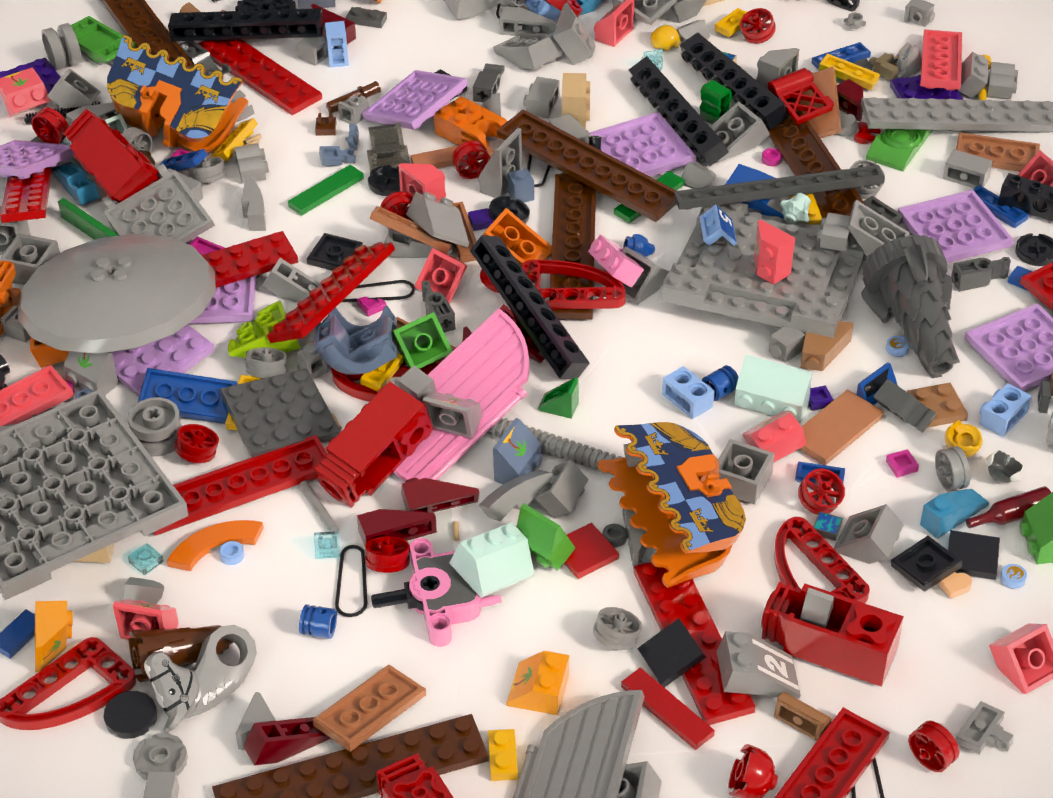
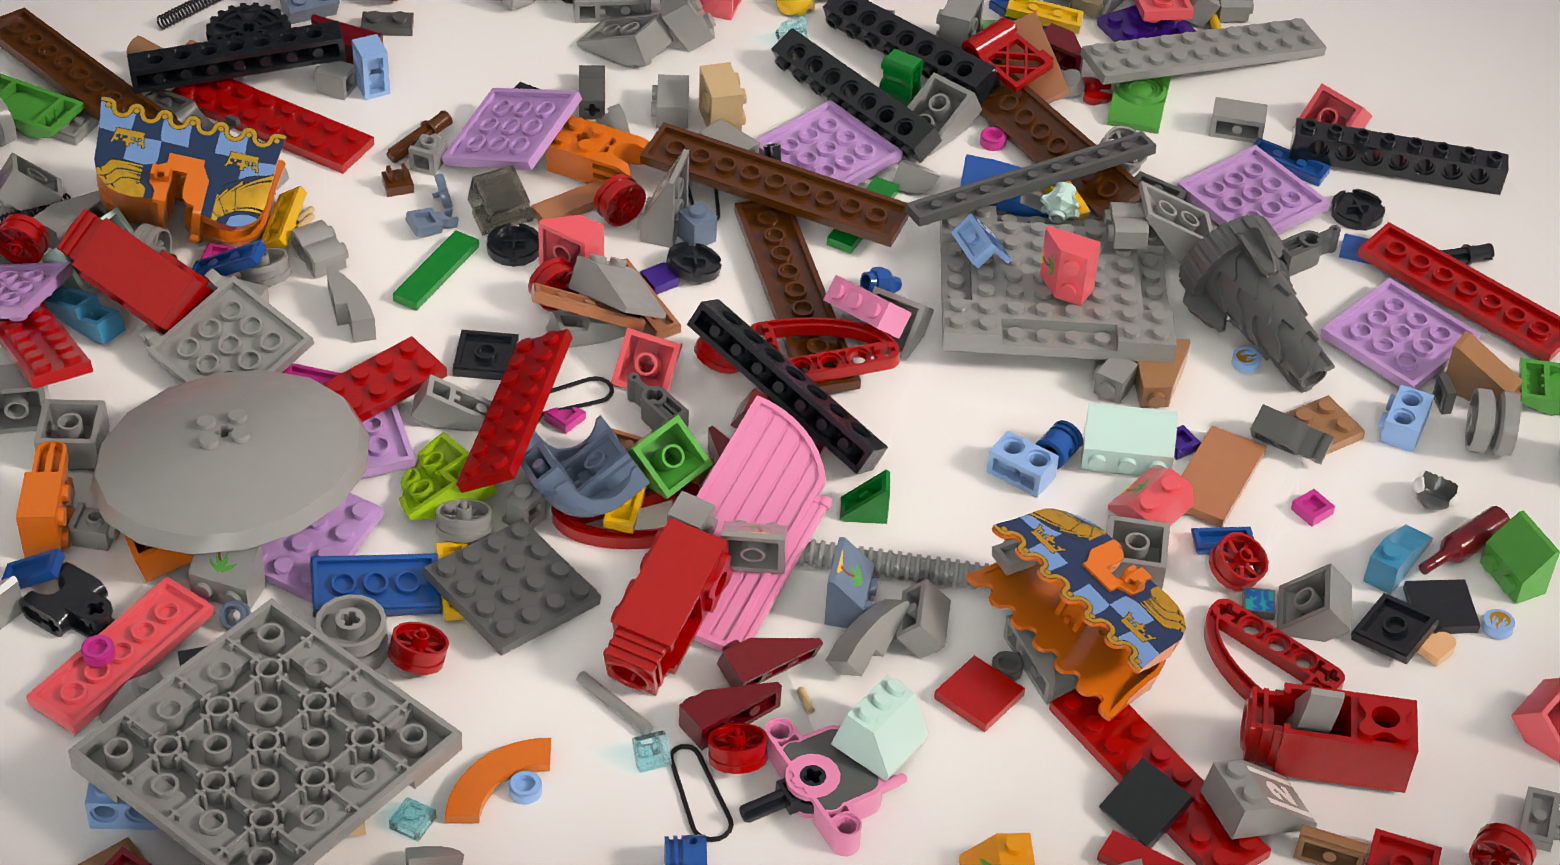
camera: 20 degrees left, 0 degrees up
green tile [58,198,117,240] -> none
red plate [153,435,328,536] -> none
orange slope [482,208,552,274] -> none
bright green slope [516,503,575,571] -> none
light grey wheel [593,607,642,650] -> none
blue slope [856,362,897,405] -> none
light grey wheel [935,446,971,491] -> none
yellow hair [945,420,983,458] -> none
nougat tile [956,132,1040,172] -> none

